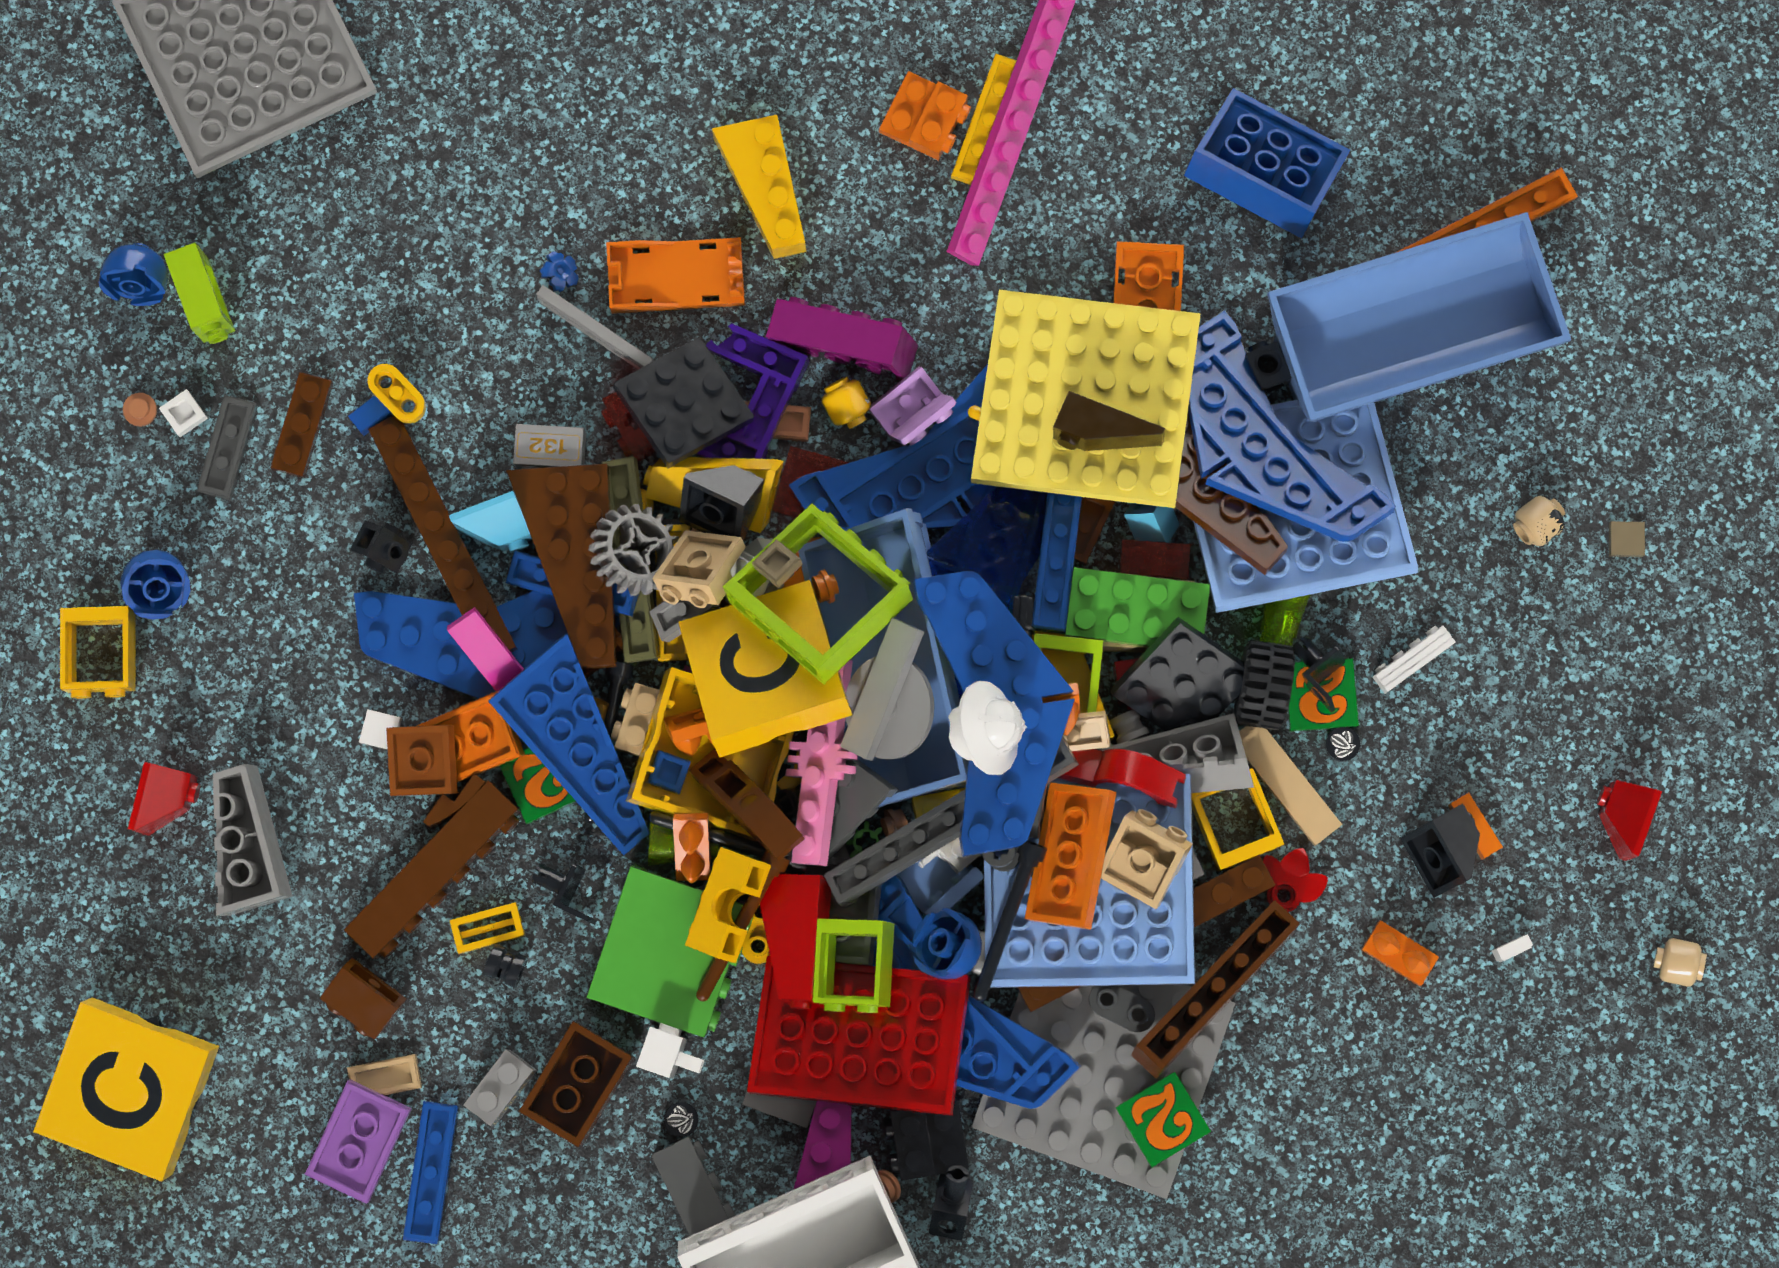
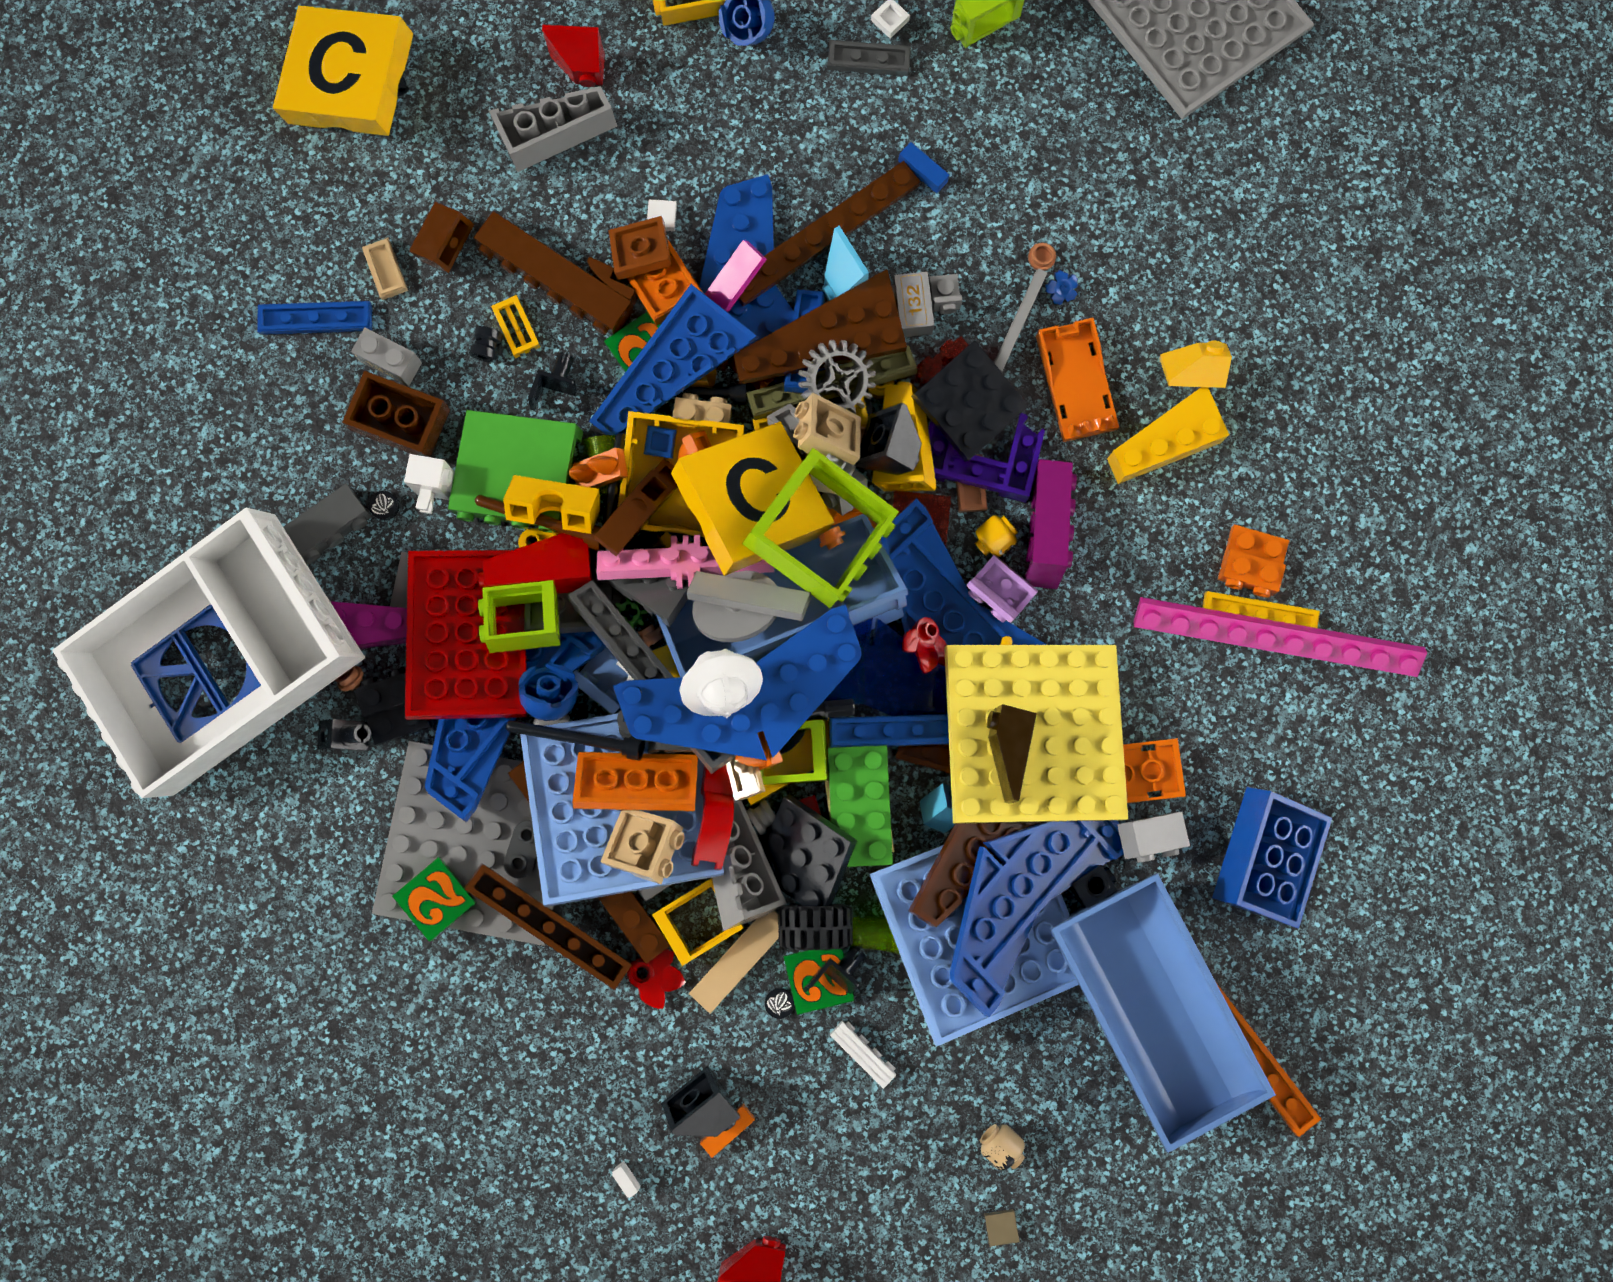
camera: 75 degrees right, 0 degrees up
reddish brown plate [270,372,334,479] -> none
medium lavender tile [305,1079,412,1204] -> none
black brick [350,520,412,574] -> none
yellow plate [367,364,426,423] -> none
dark tan tile [752,539,803,588] -> none
clear red brick [1118,539,1191,581] -> none
orange tile [1361,920,1439,986] -> none
none -> red plate [902,617,947,674]
none -> light grey bracket [929,274,962,314]
none -> nougat plate [1028,243,1056,271]
none -> light grey brick [1117,812,1190,863]
none -> yellow slope [1160,341,1232,388]

